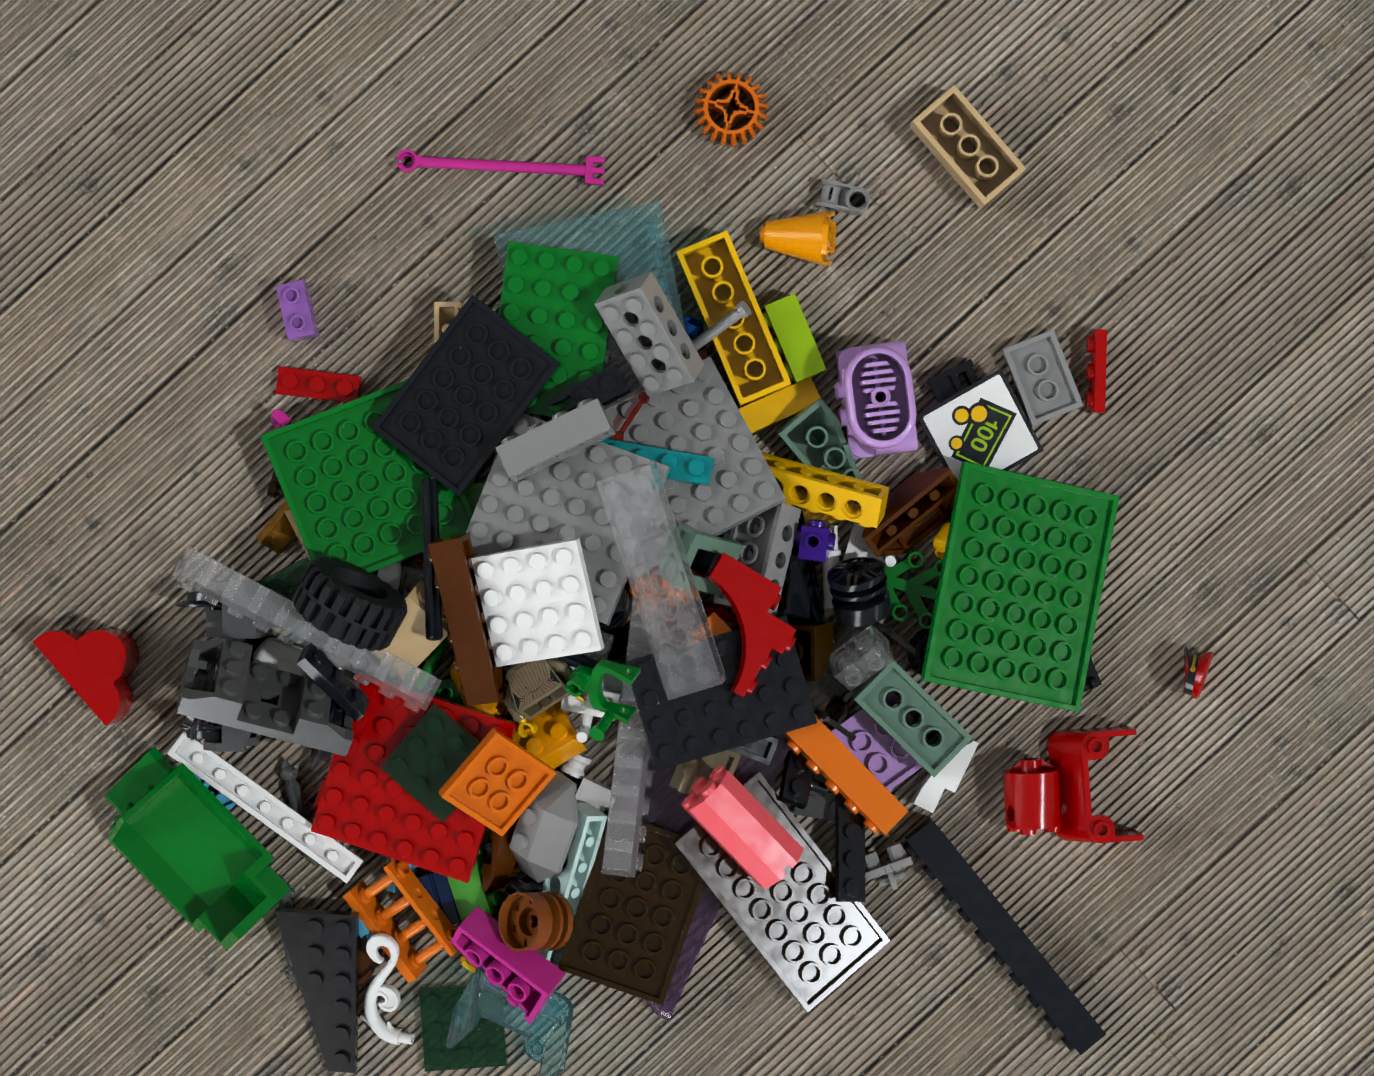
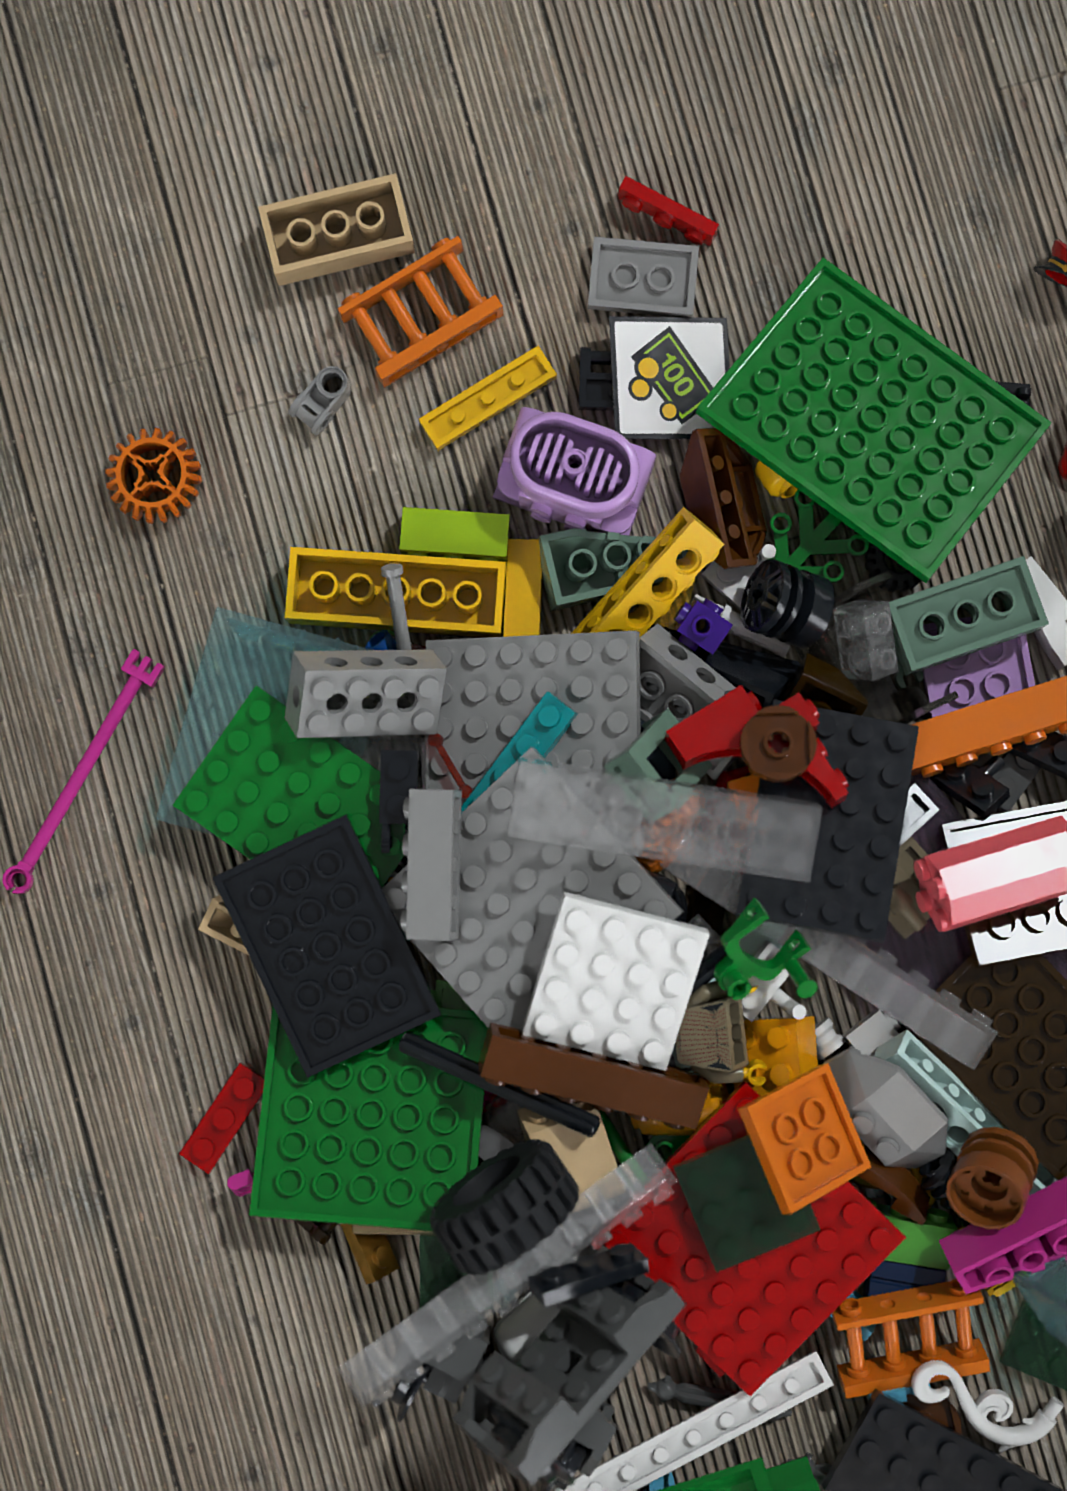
camera: 55 degrees left, 5 degrees down
medium lavender brick [276,280,320,343] -> none
light orange cone [760,211,836,266] -> none
none -> orange fence [338,236,503,388]
none -> yellow plate [418,345,557,451]
none -> reddish brown plate [740,705,817,782]

